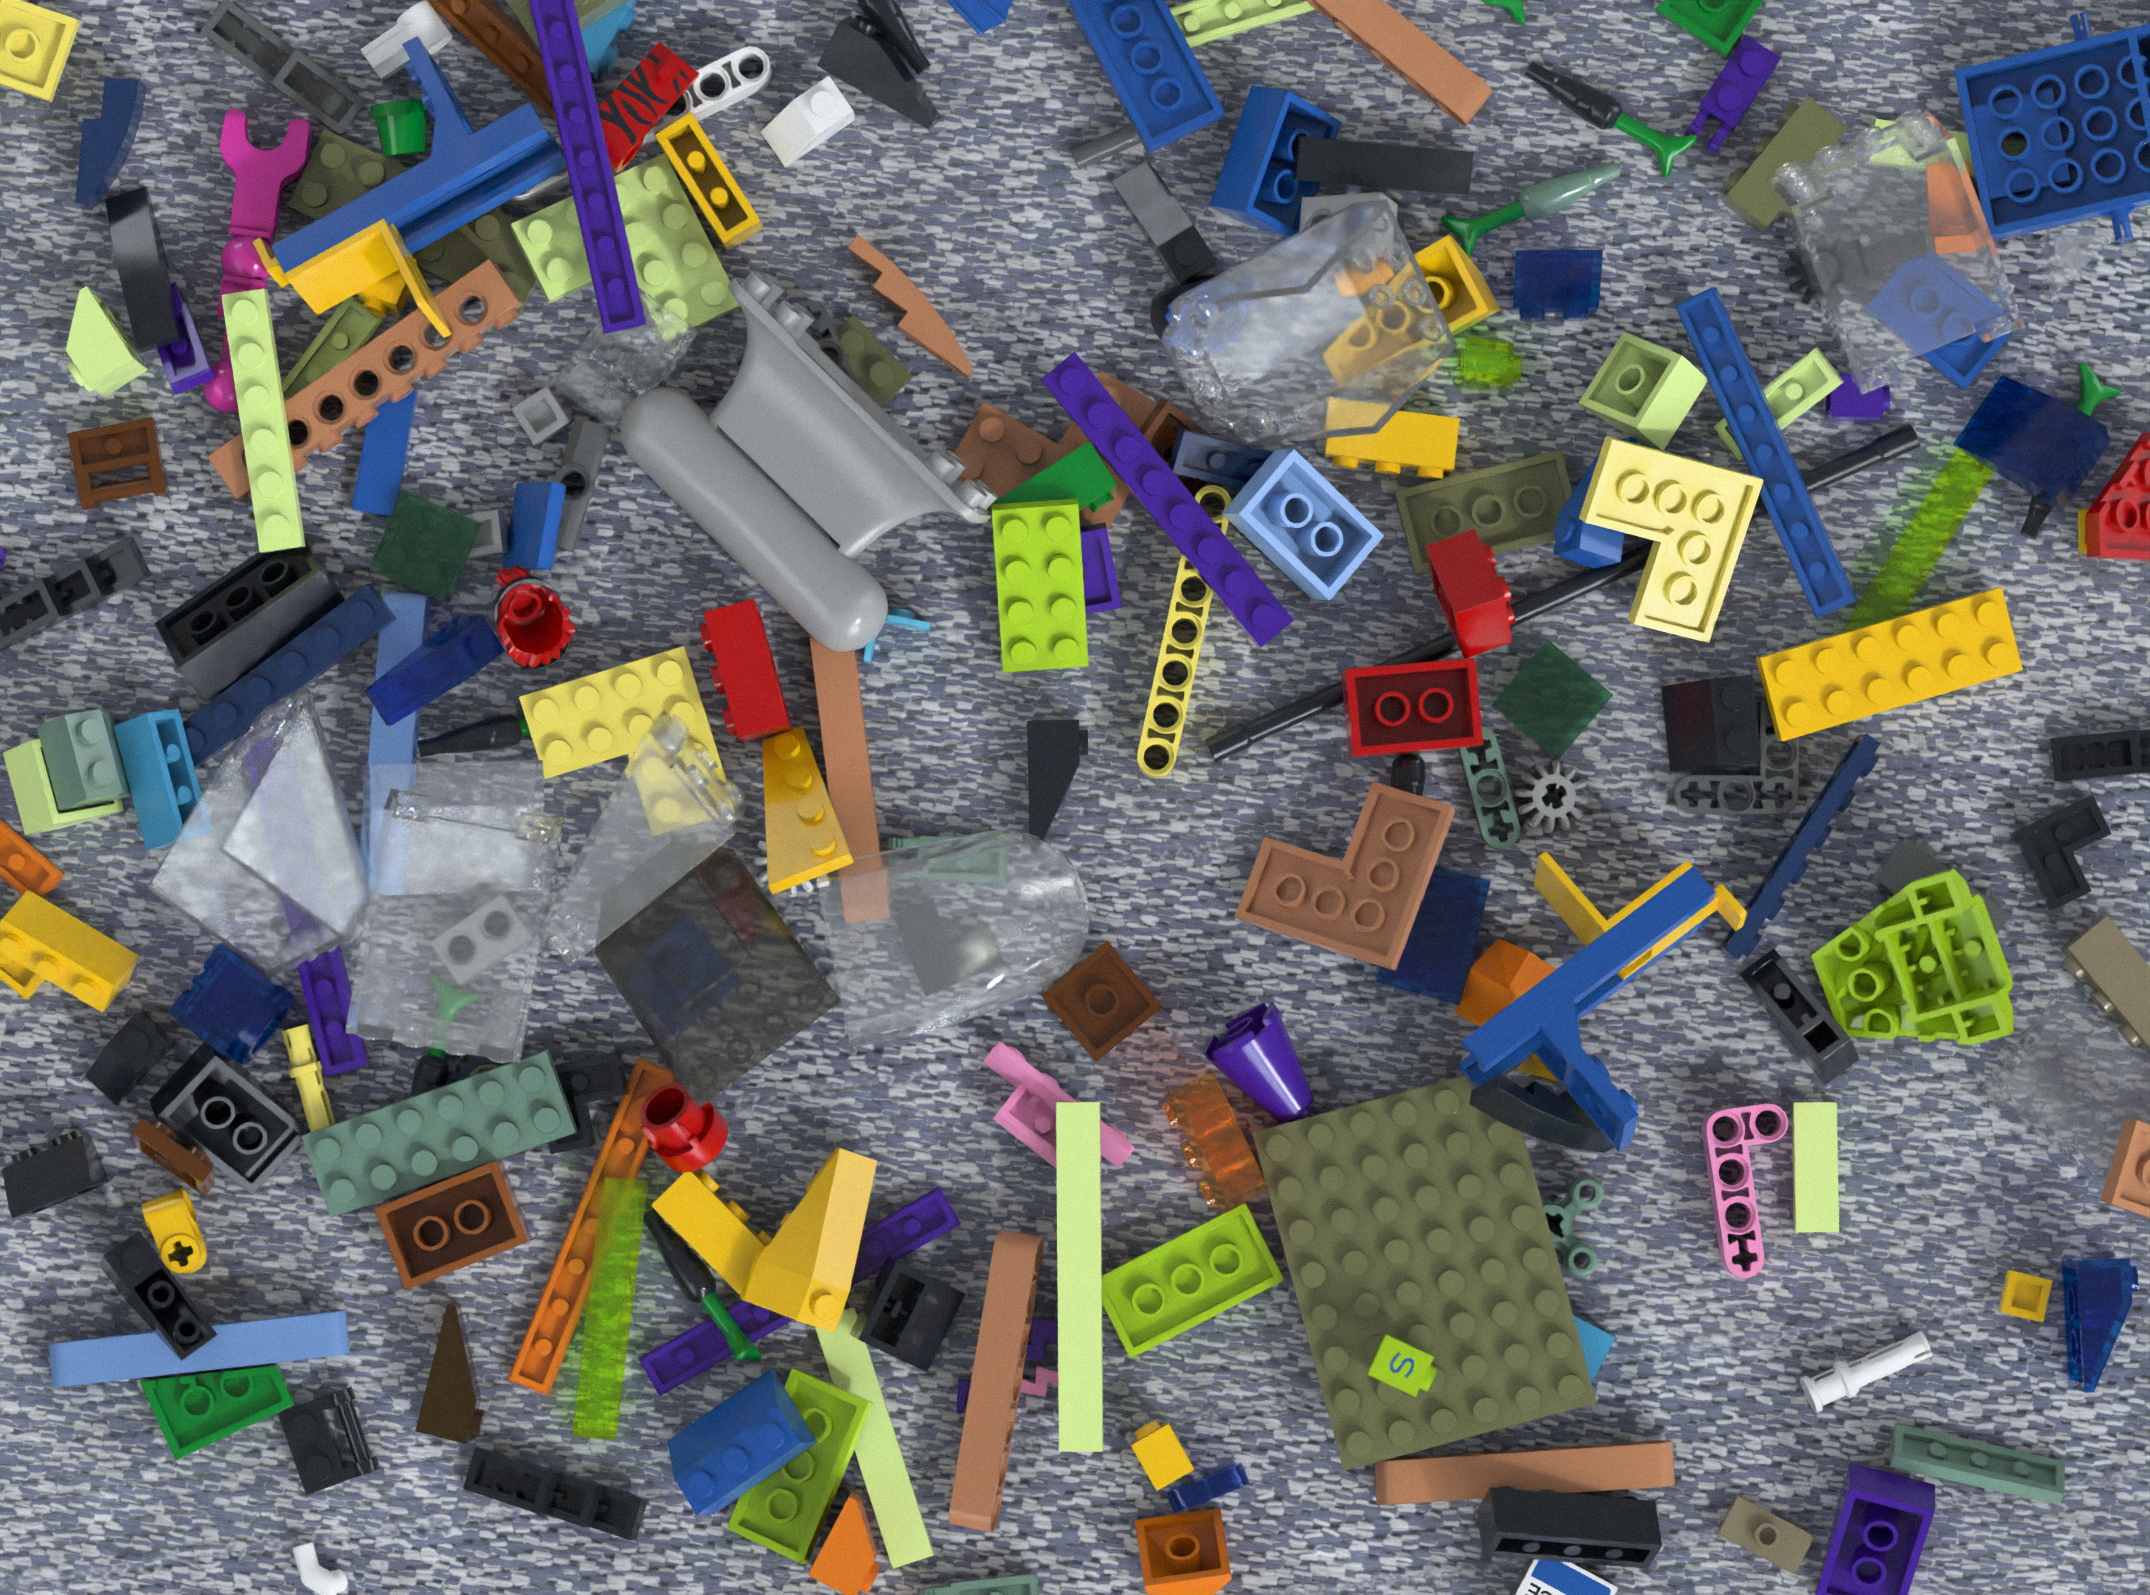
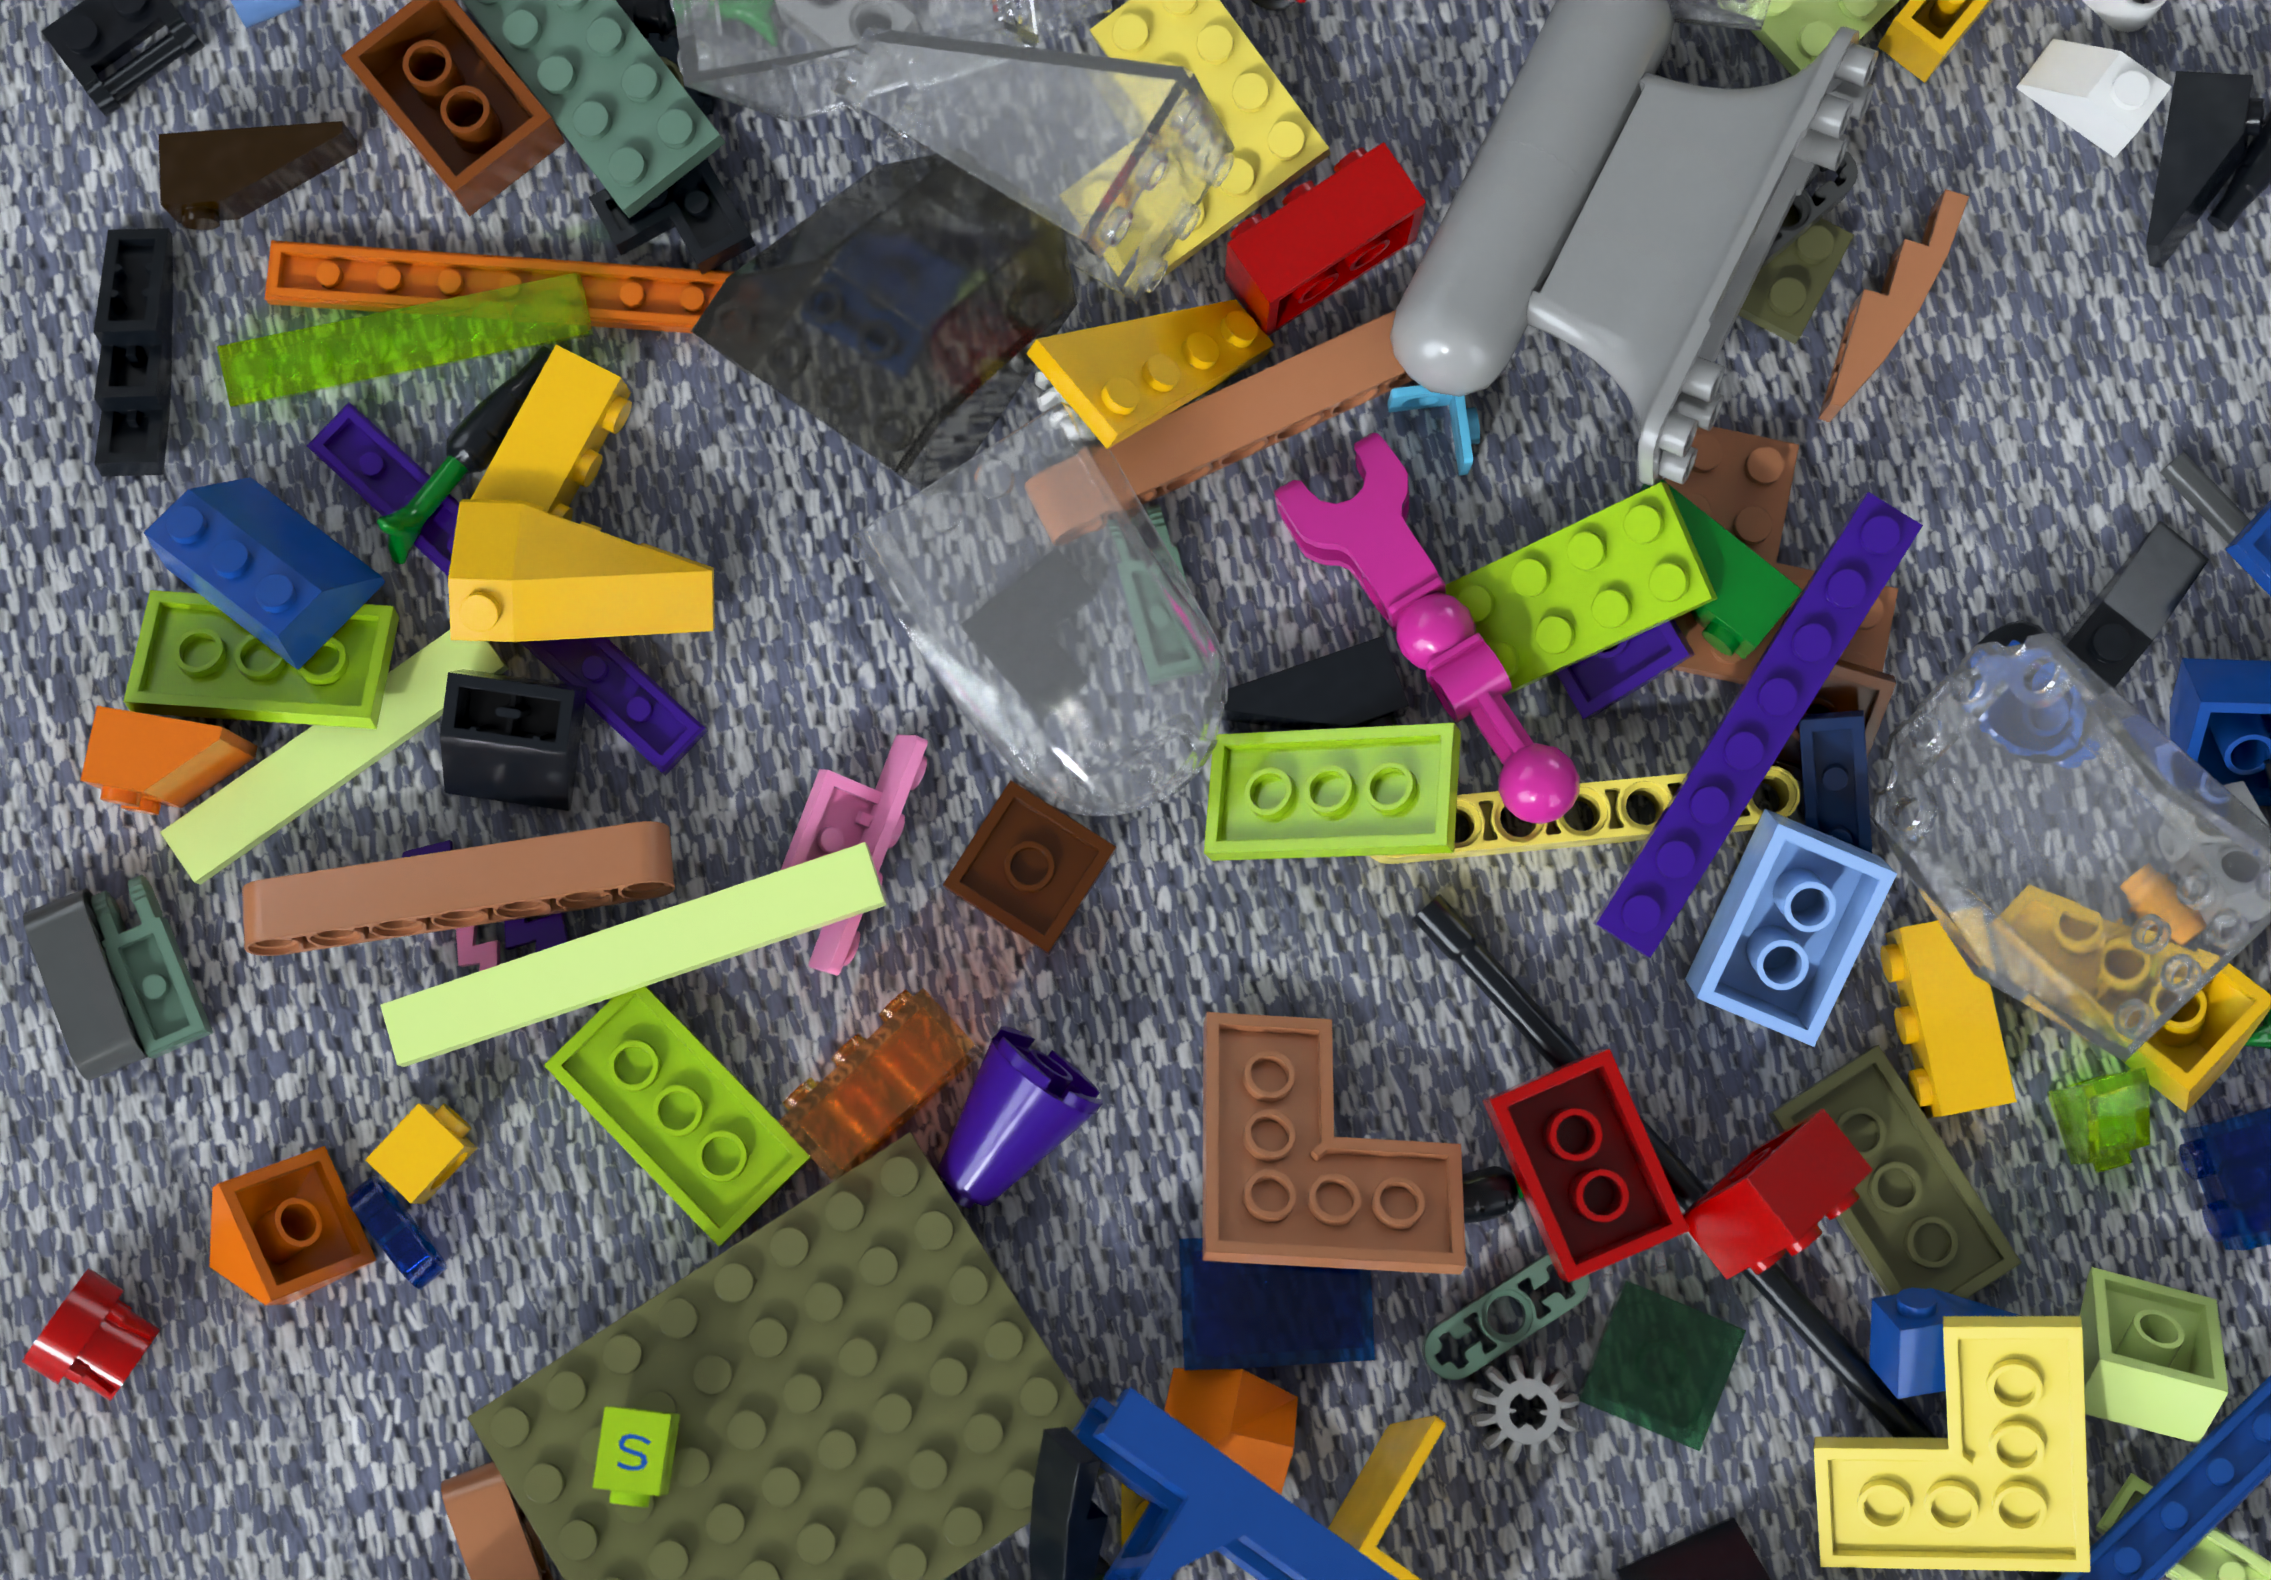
camera: 75 degrees right, 5 degrees down
red piece [640,1083,728,1173] -> none
none -> lime plate [1204,723,1461,861]
none -> dark pink piece [1274,433,1580,824]

